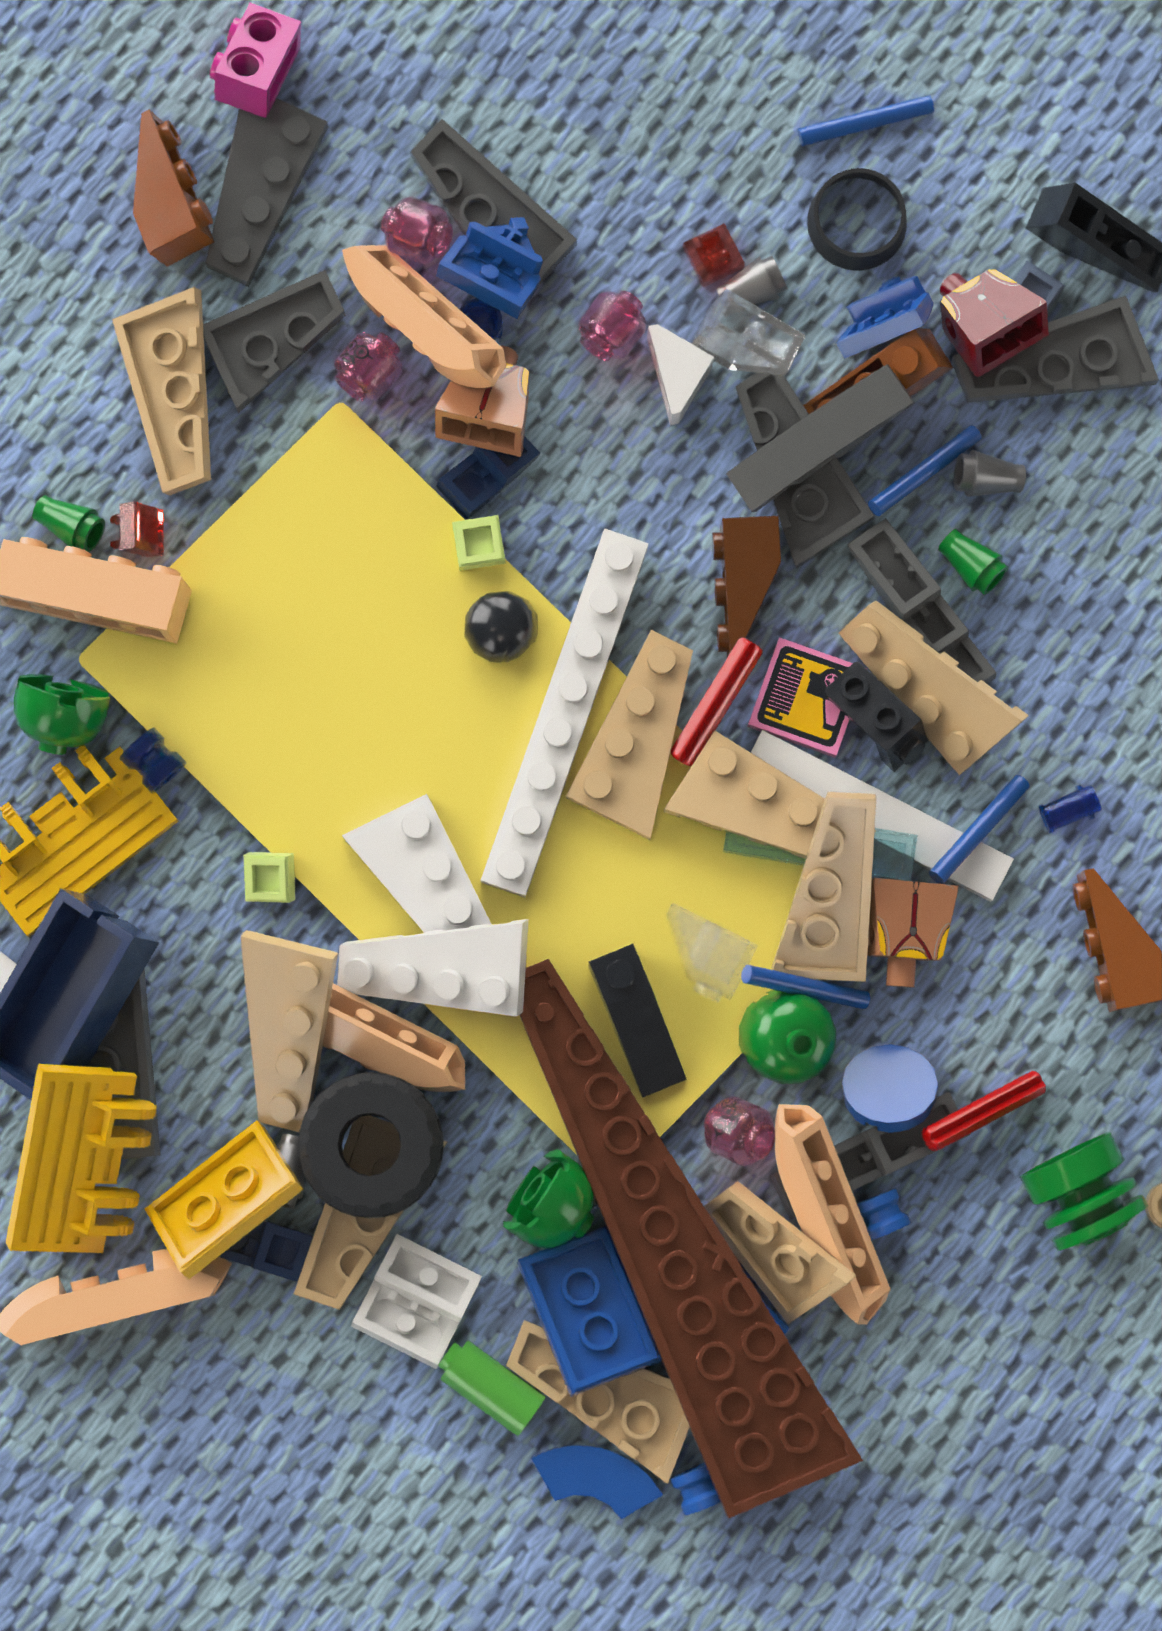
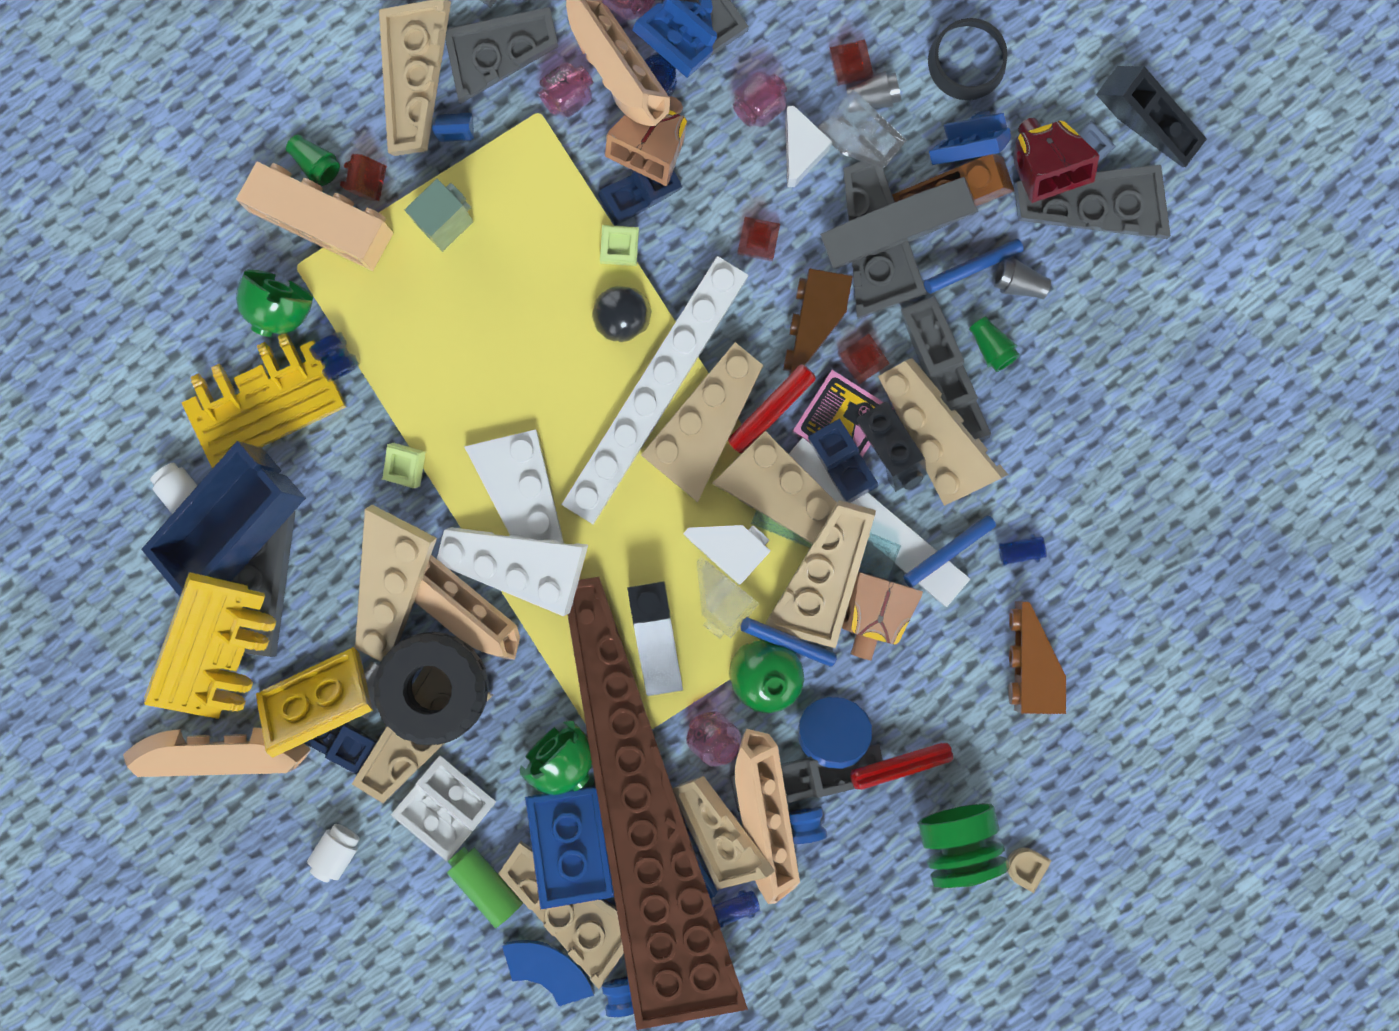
camera: 15 degrees right, 5 degrees up
none -> white brick [307,824,360,882]
none -> sand green brick [404,179,474,252]
none -> blue slope [432,113,474,142]
none -> white slope [683,525,771,585]
none -> clear blue pin [713,890,760,928]
none -> clear red tile [737,217,780,262]
none -> dark blue slope [808,418,878,503]
none -> clear red tile [838,334,890,385]

